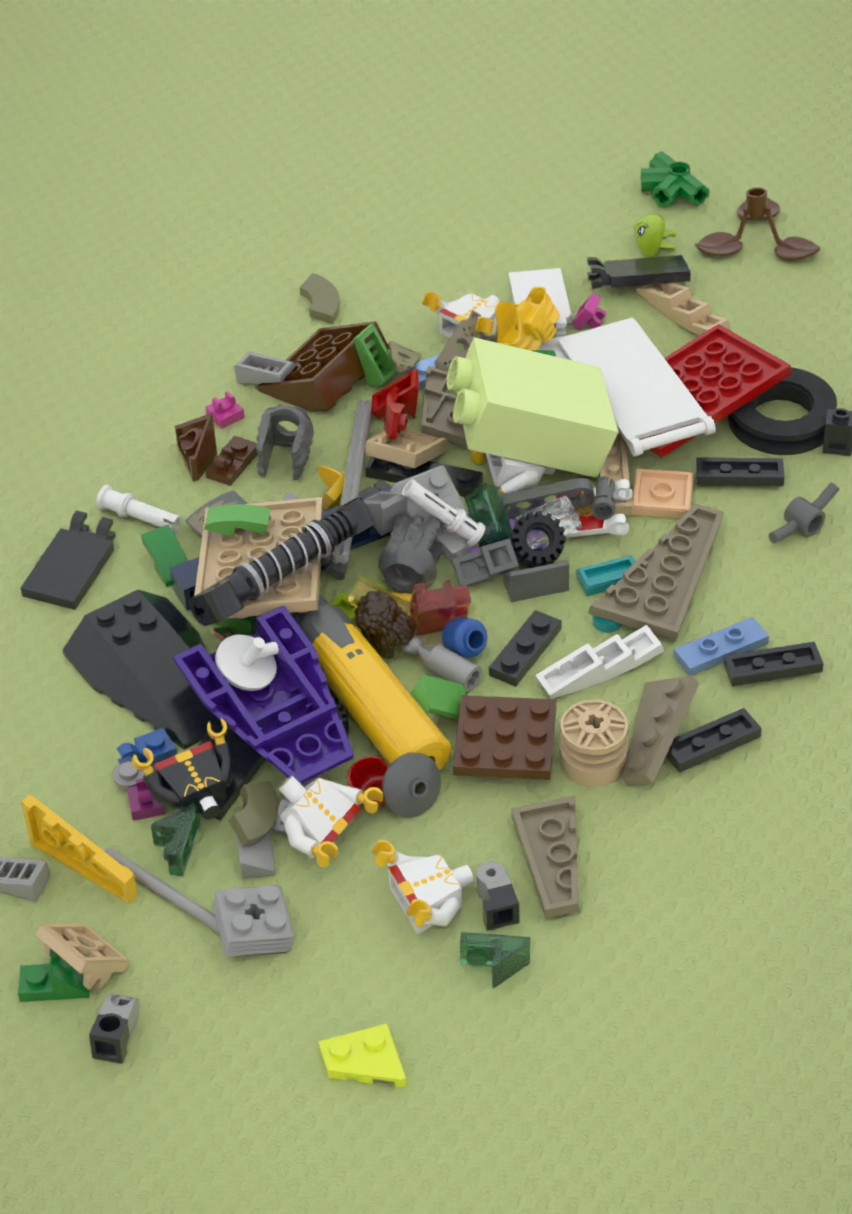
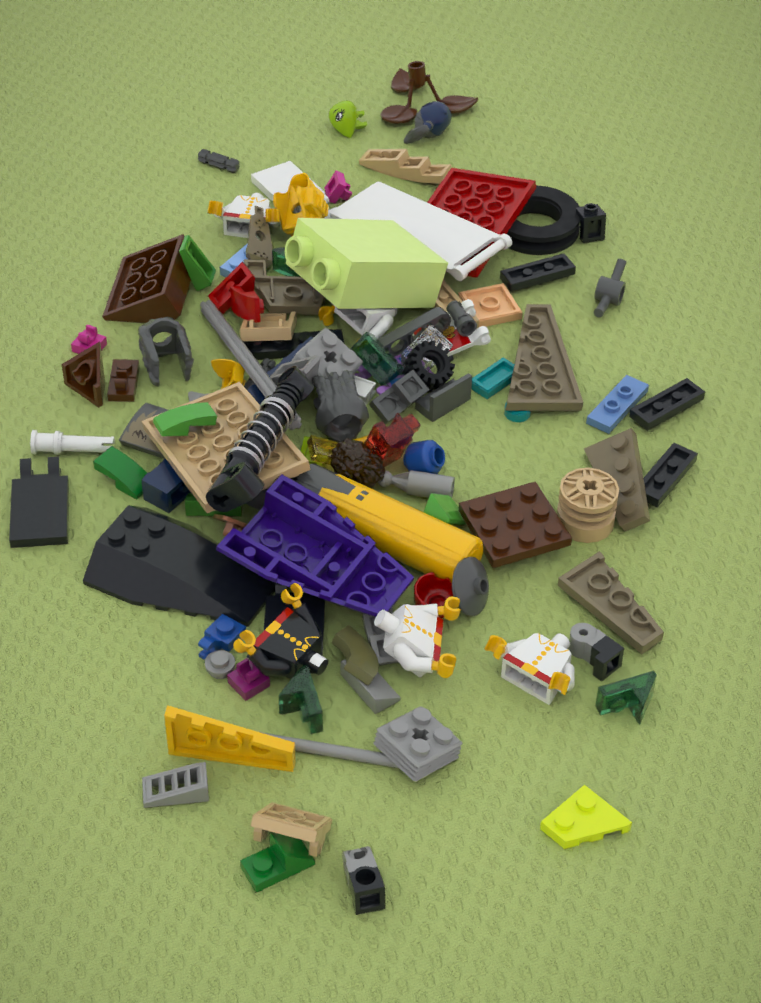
camera: 30 degrees left, 0 degrees up
white shield [215,635,279,691] -> none
light grey slope [234,351,295,383] -> none
olive tile [300,273,340,323] -> none
dark tan piece [388,341,422,373] -> none
white pin [402,479,485,547] -> none
black plate [489,610,562,687] -> none
white slope [535,625,664,699] -> none
tile [587,255,691,289] -> none
green piece [641,151,709,208] -> none
none -> dark grey axle [198,149,240,173]
none -> dark blue hair [404,101,452,143]

